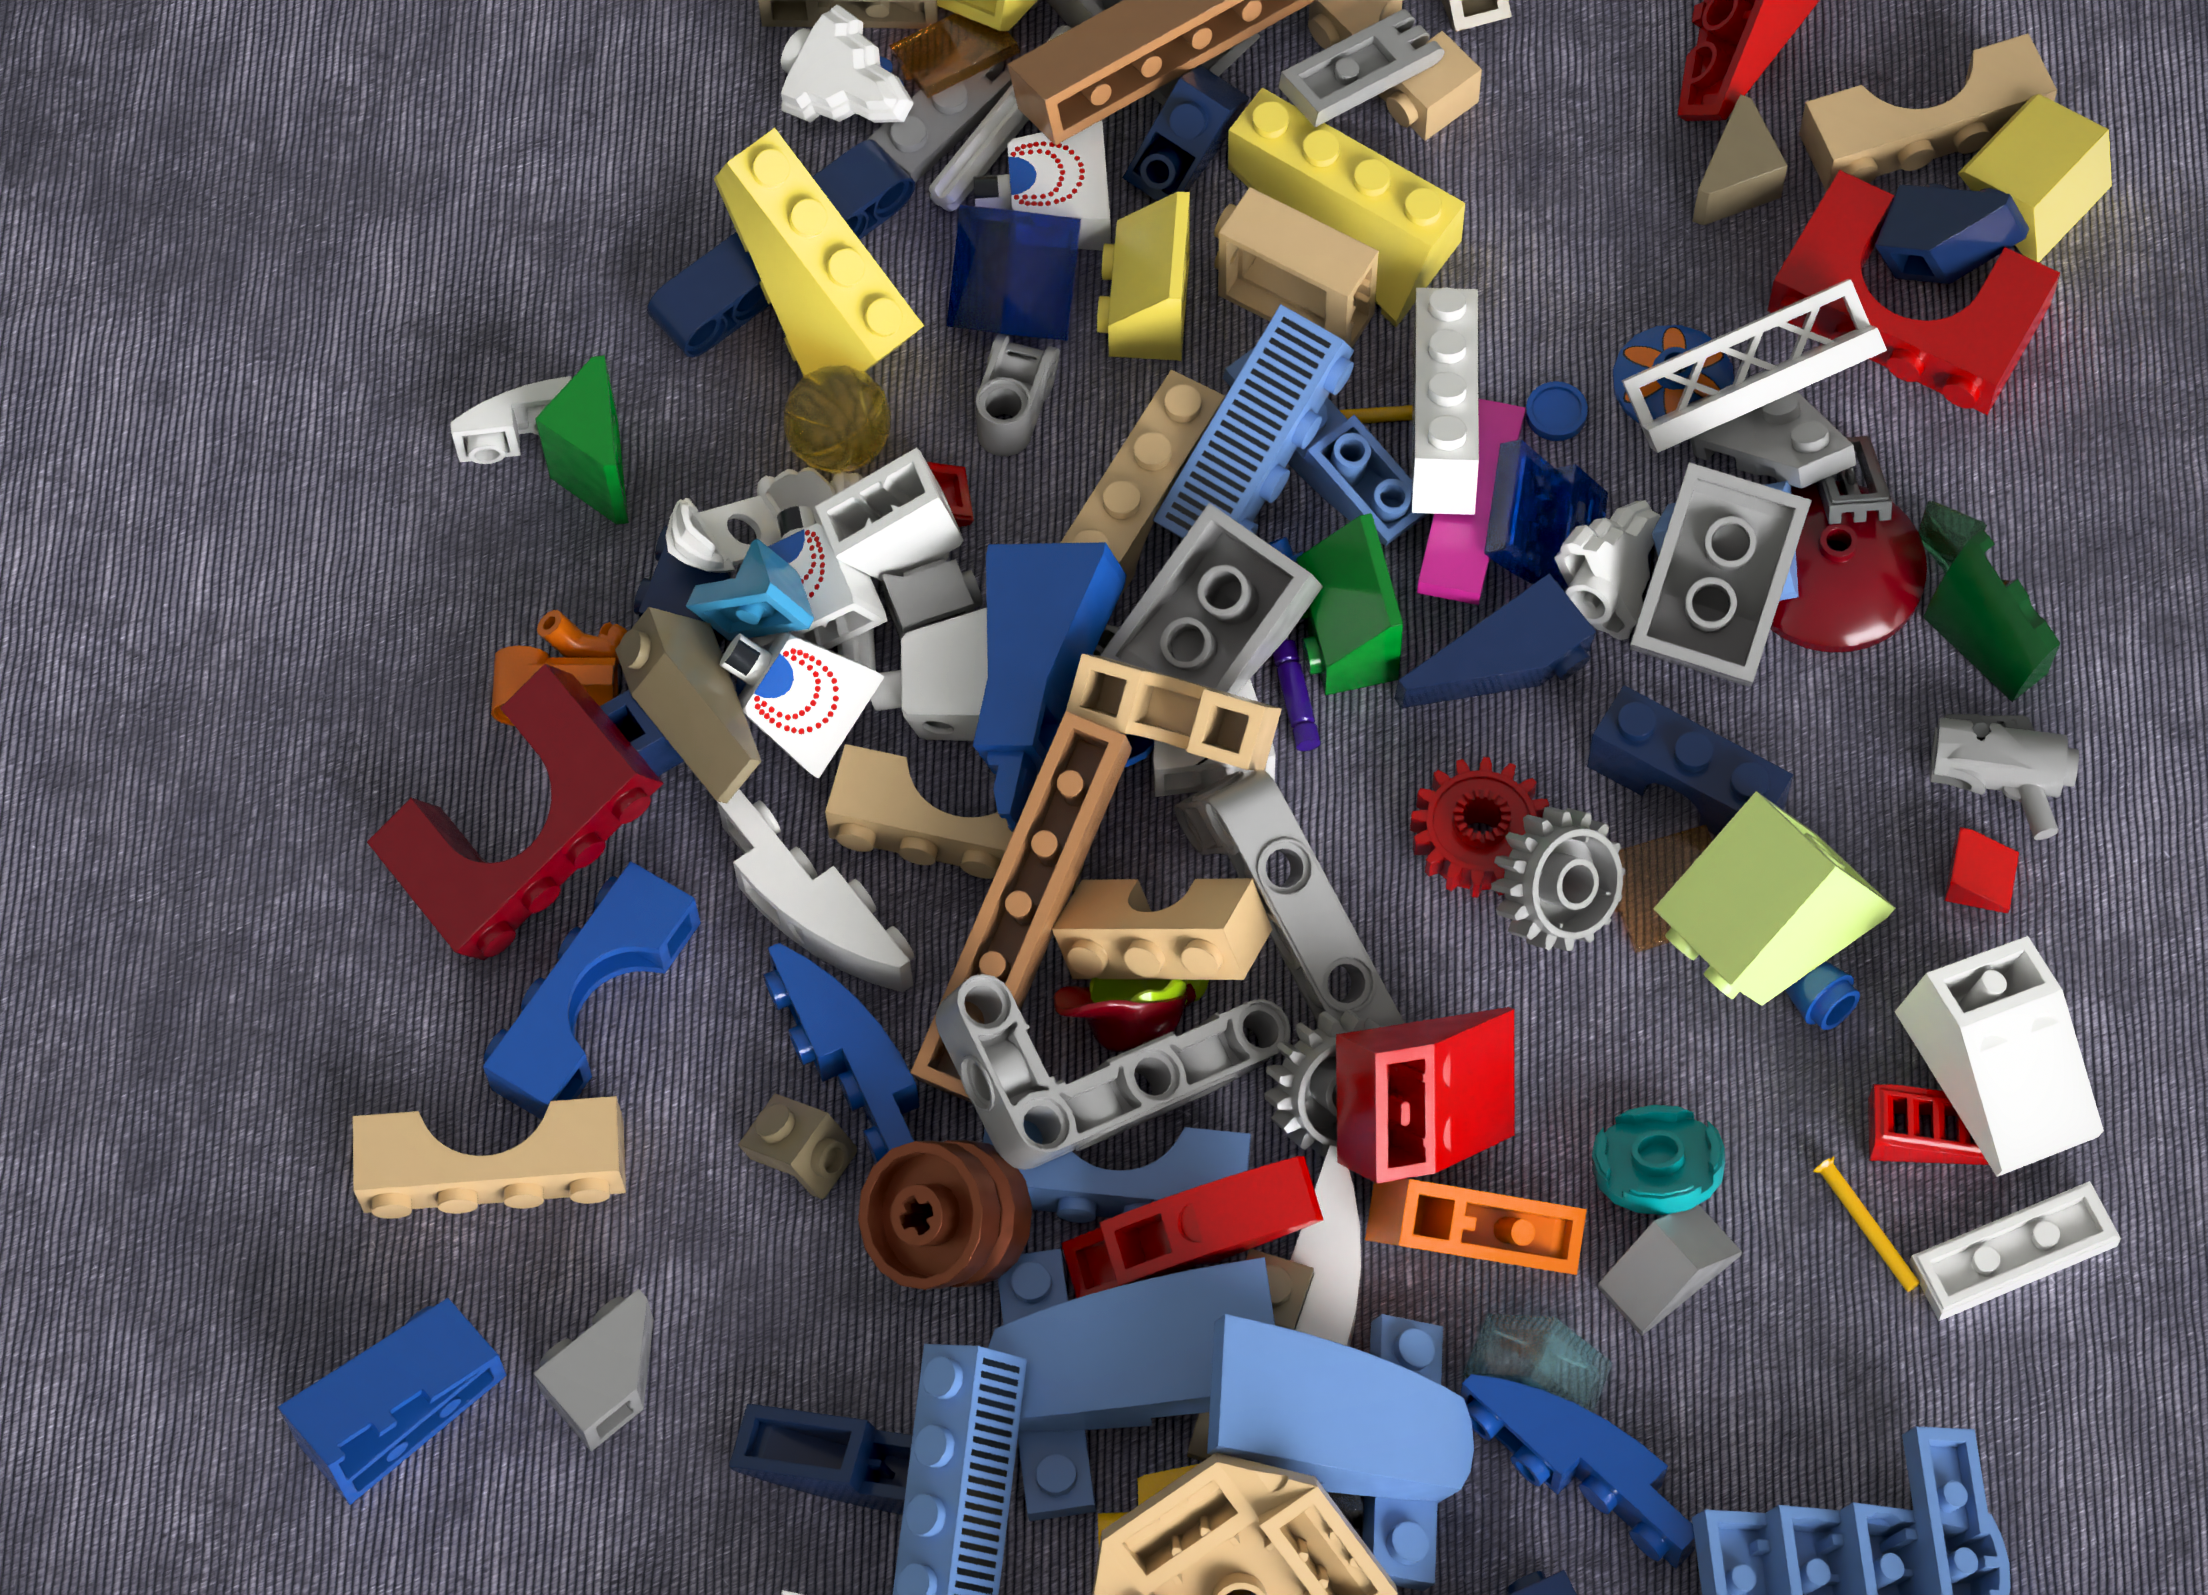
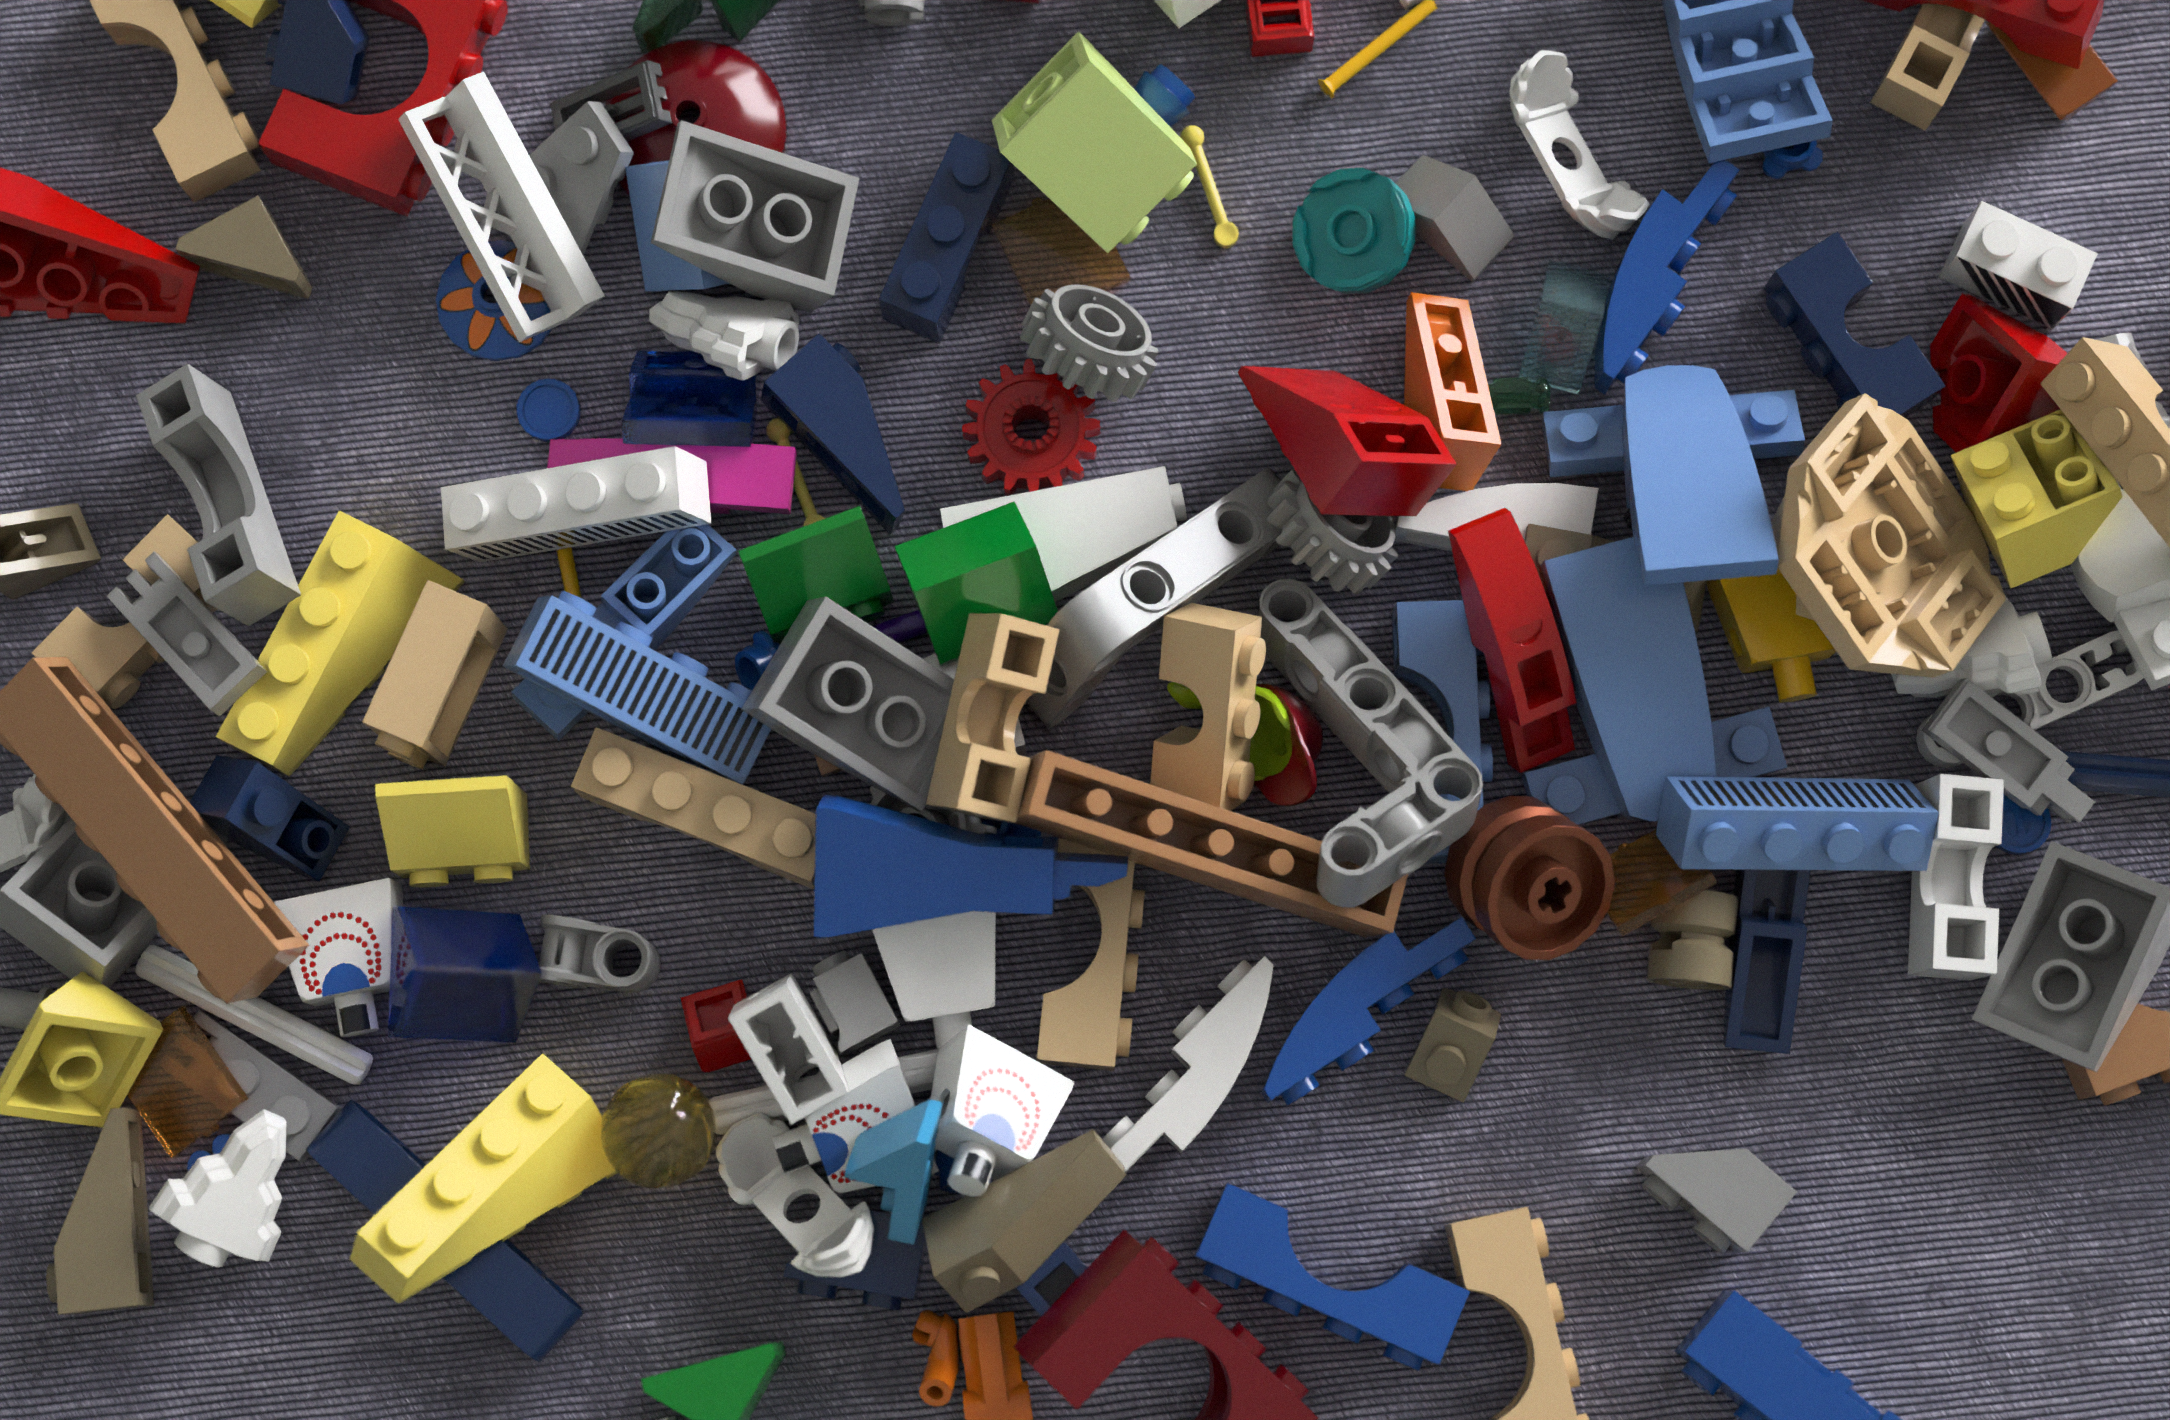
camera: 100 degrees left, 15 degrees up
none -> light grey arch [136,364,301,626]
none -> light yellow hinge [766,418,825,527]
none -> green slope [895,501,1058,666]
none -> white slope [940,466,1187,602]
none -> light yellow hinge [1180,125,1239,248]
none -> clear green piece [1488,377,1551,415]
none -> white piece [1509,50,1649,240]
none -> clear orange piece [1606,829,1717,936]
none -> dark tan wheel [1646,888,1739,990]

